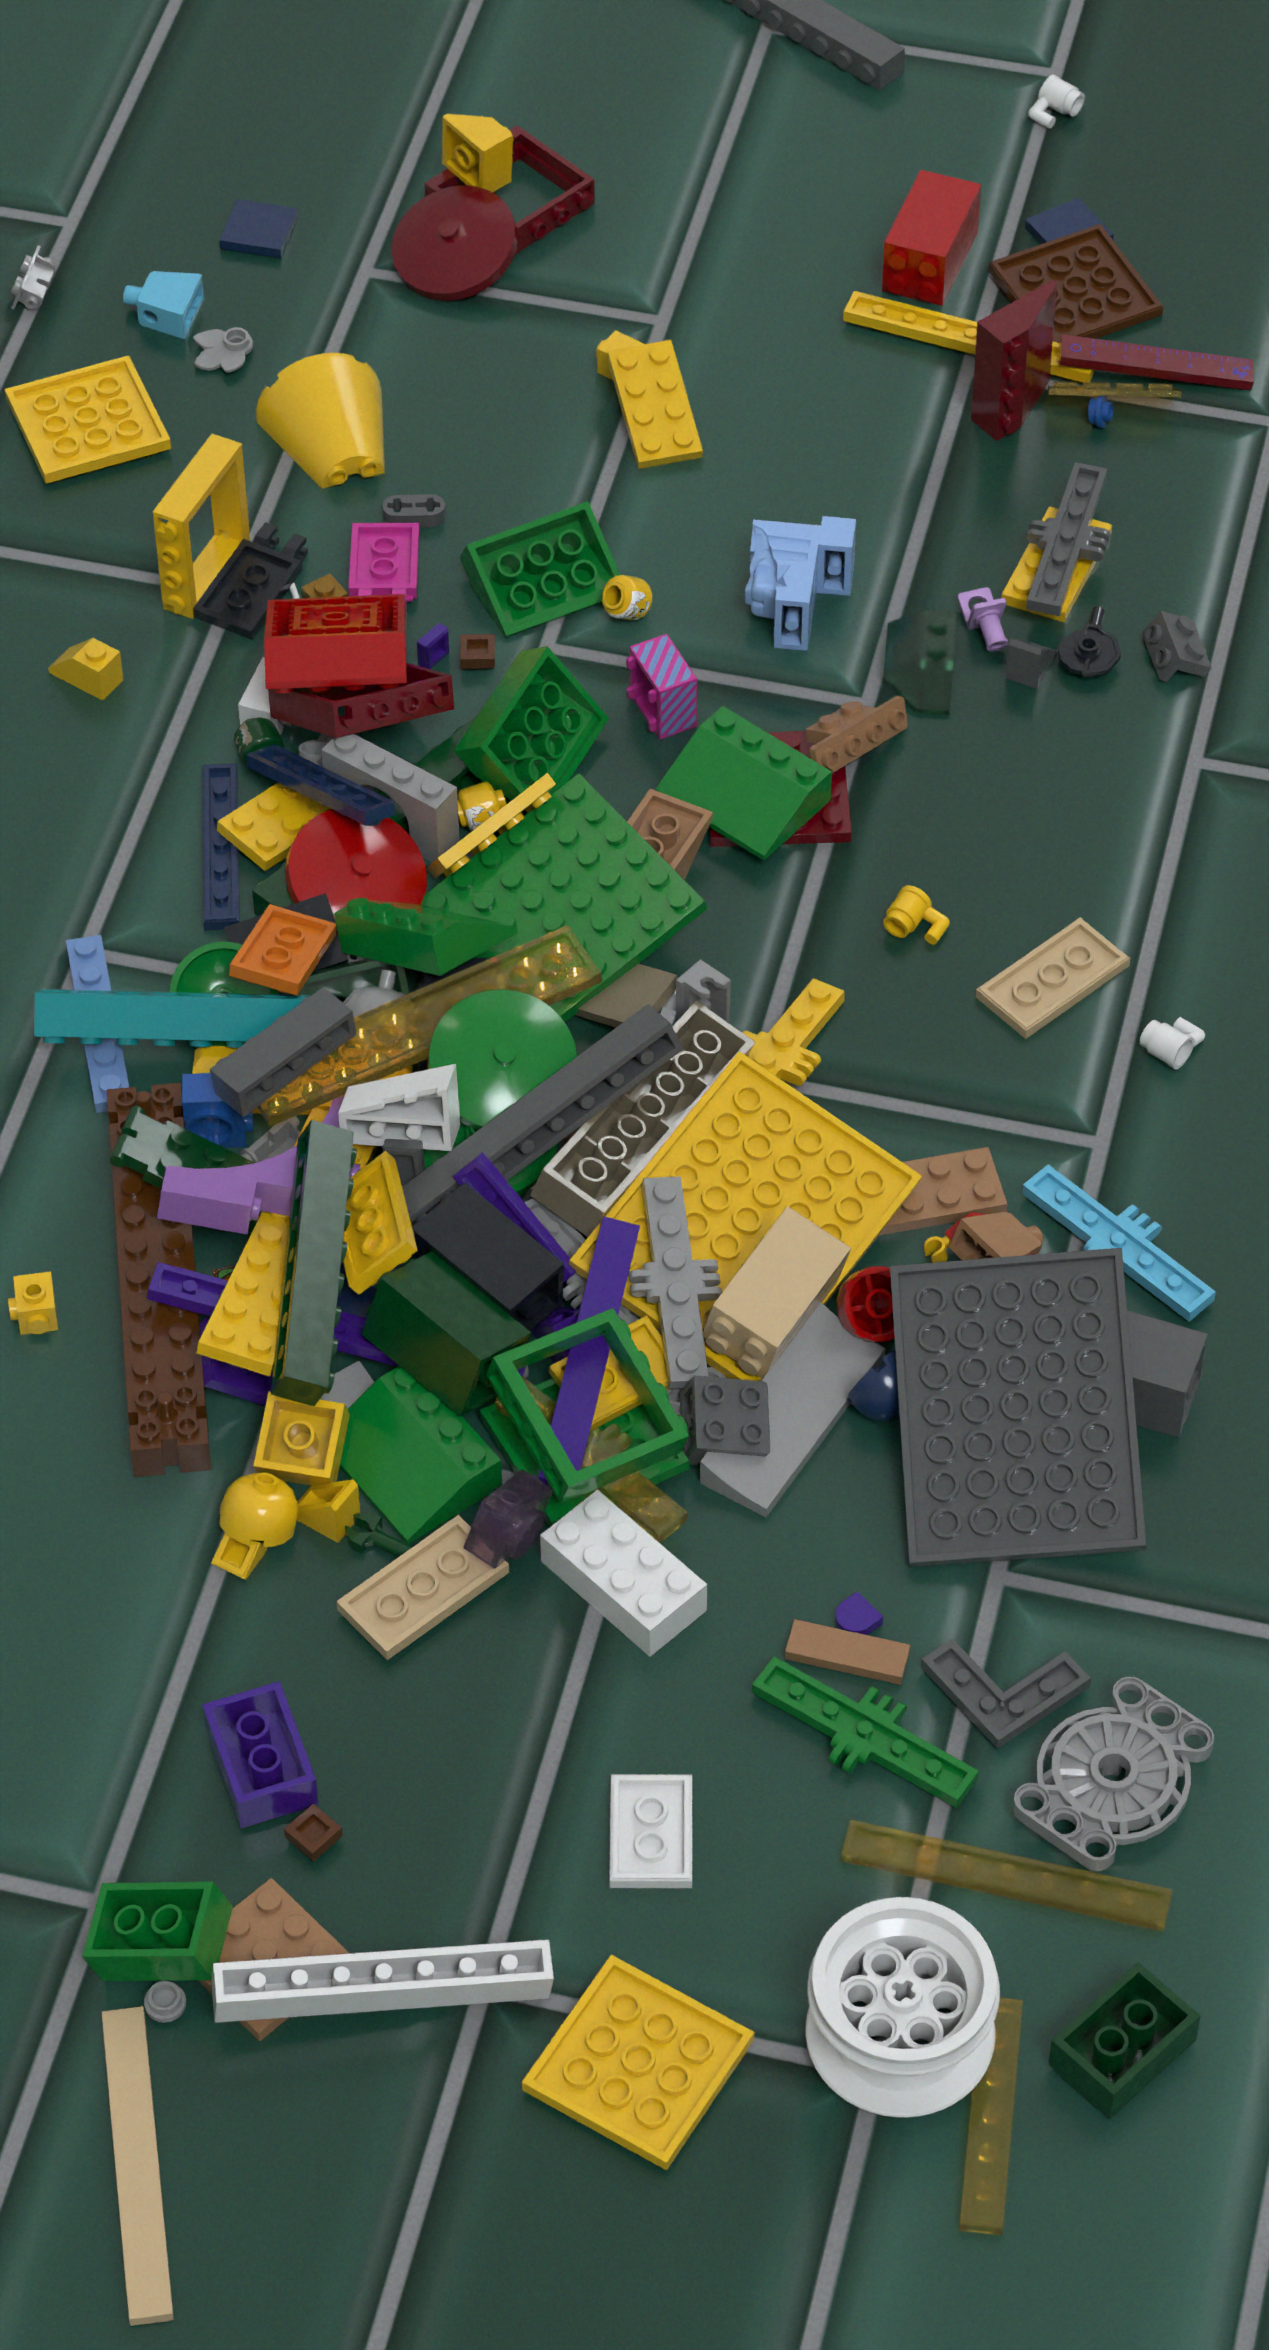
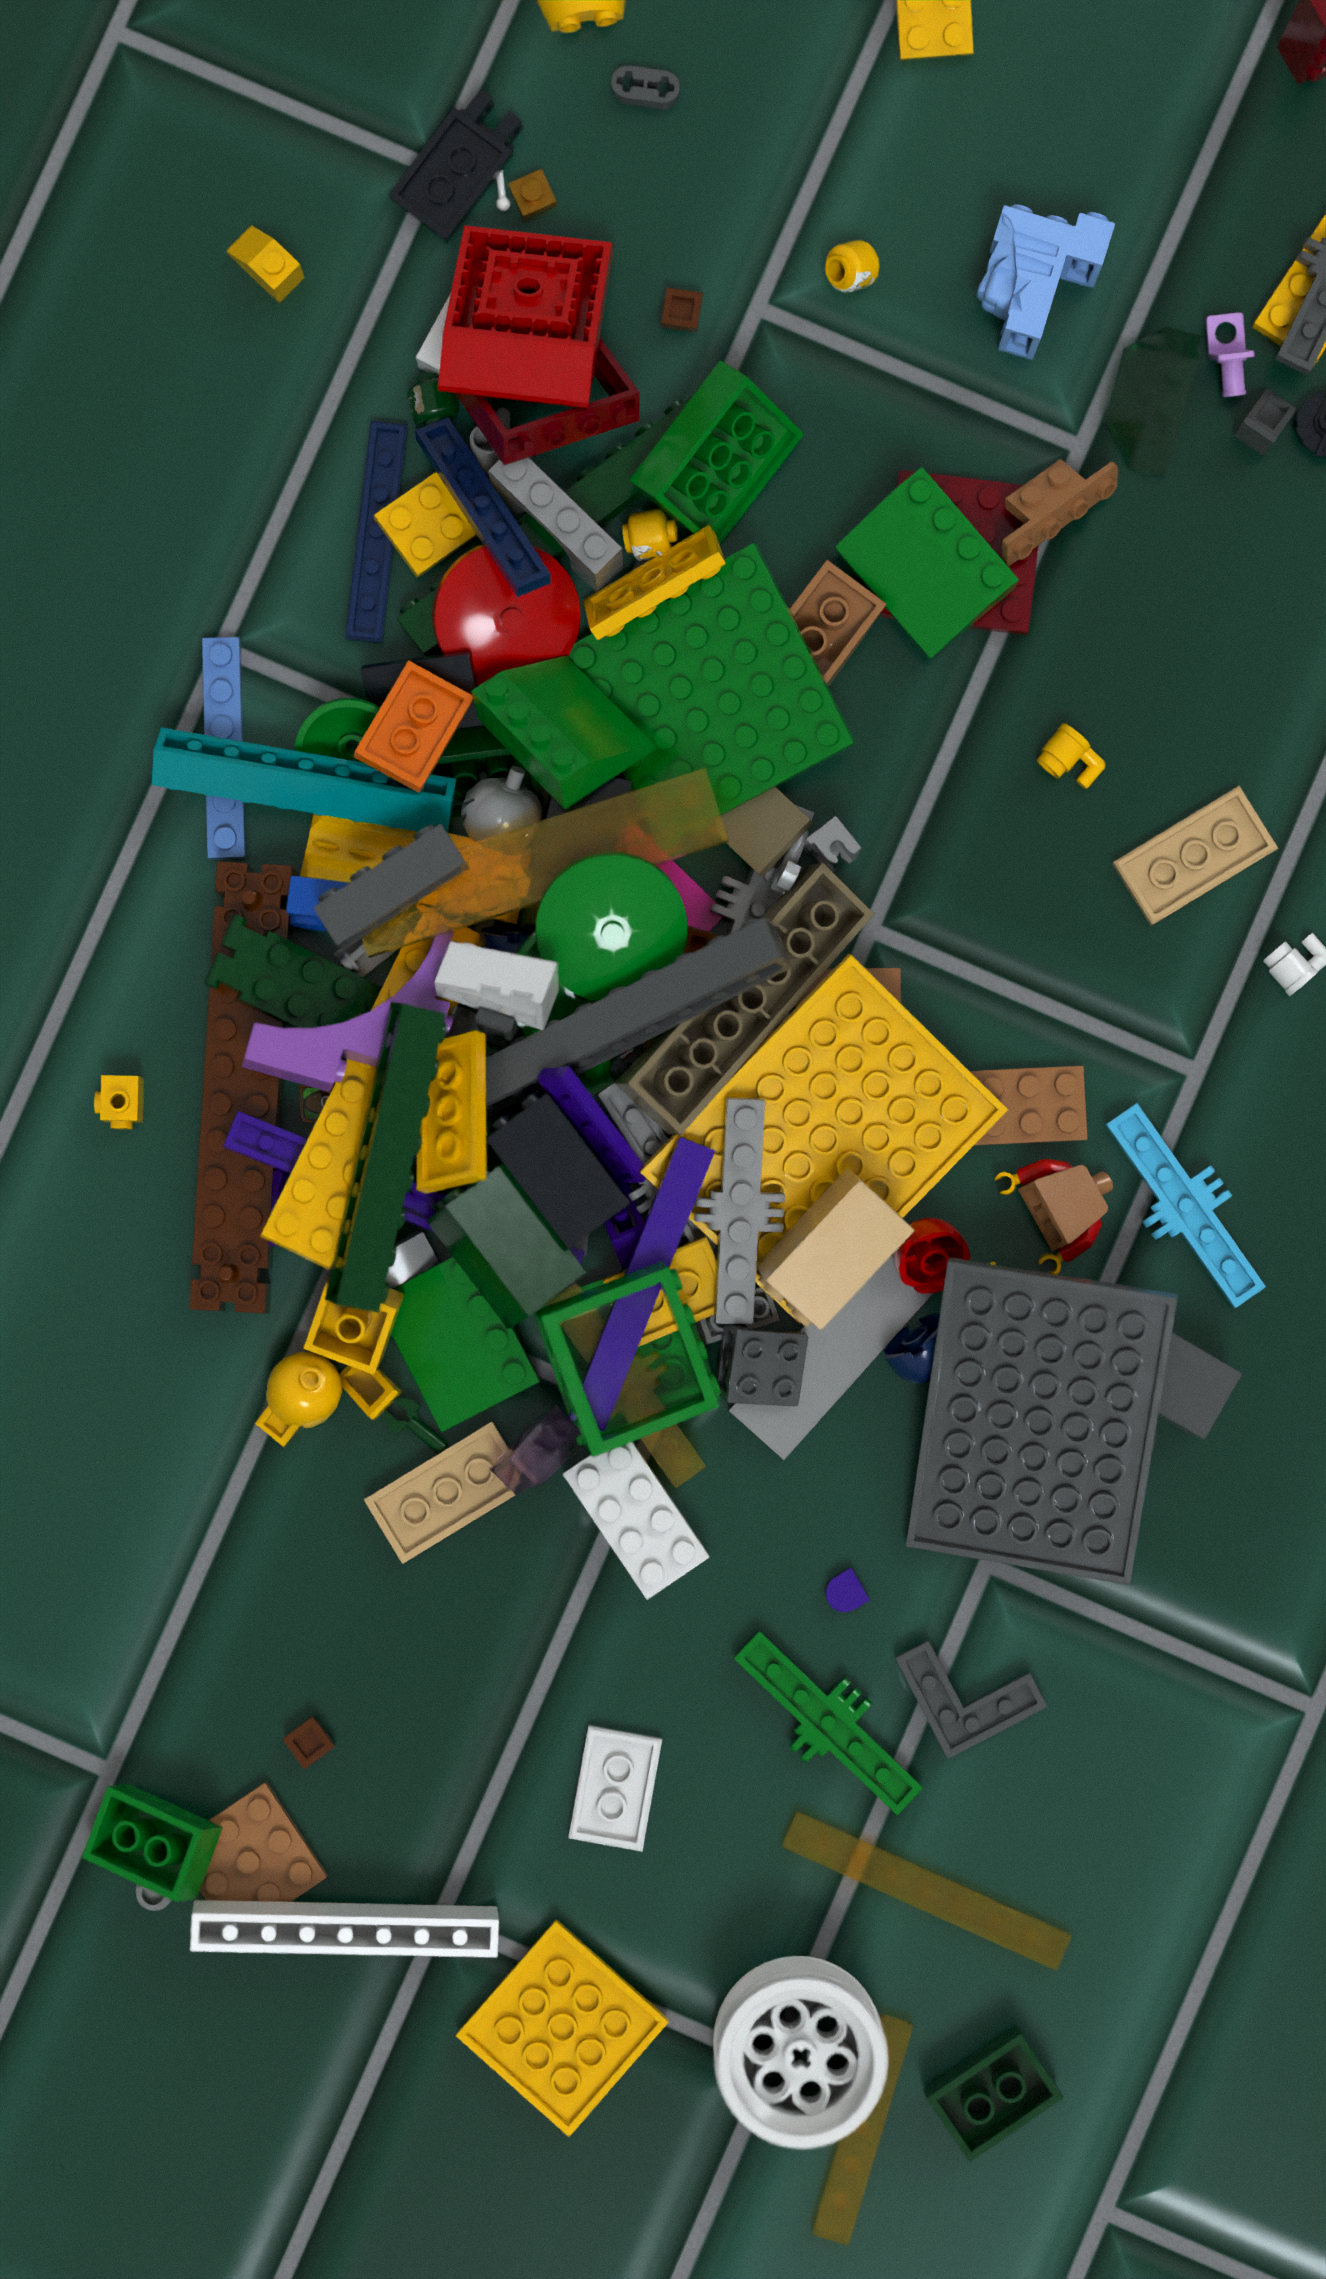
camera: 10 degrees right, 35 degrees up
tan tile [102,2006,174,2326] -> none
yellow window [153,434,250,619] -> none
dark purple brick [202,1681,319,1828] -> none
dark pink tile [349,523,420,616] -> none
dark purple tile [417,623,449,669] -> none
green slope [459,501,620,638] -> none
dark pink container [626,634,697,740] -> none
yellow hinge [742,978,845,1086] -> none
medium nougat tile [785,1619,911,1685] -> none
light grey piece [1013,1677,1214,1871] -> none

